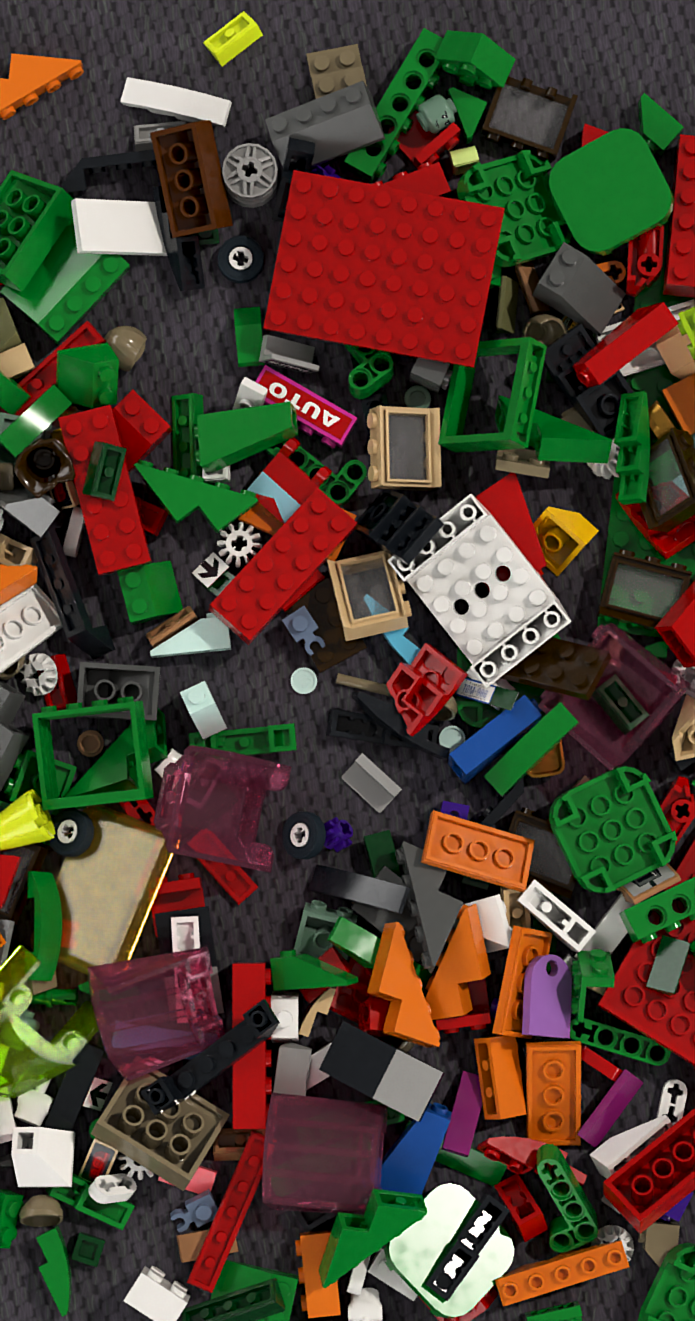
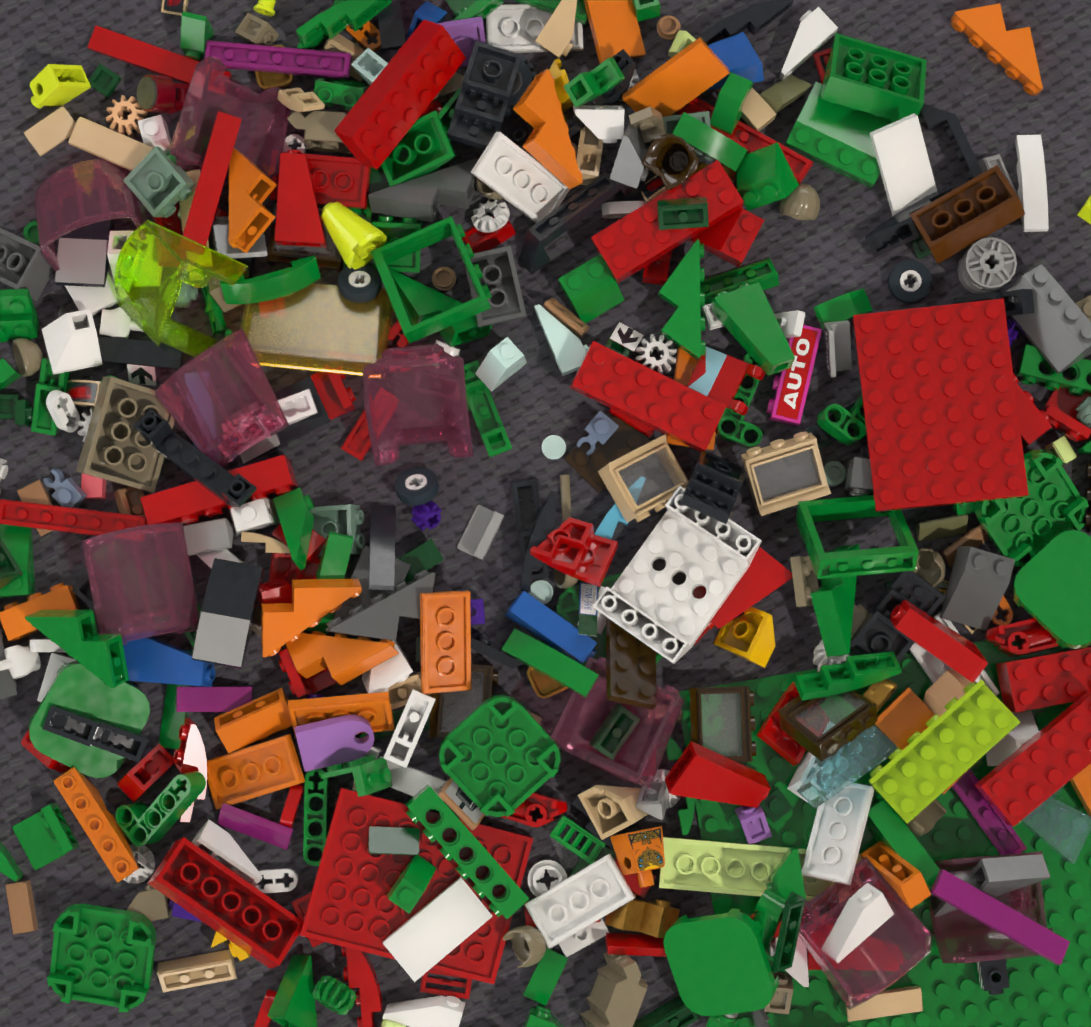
camera: 75 degrees right, 0 degrees up
none -> dark green plate [15,400,34,427]

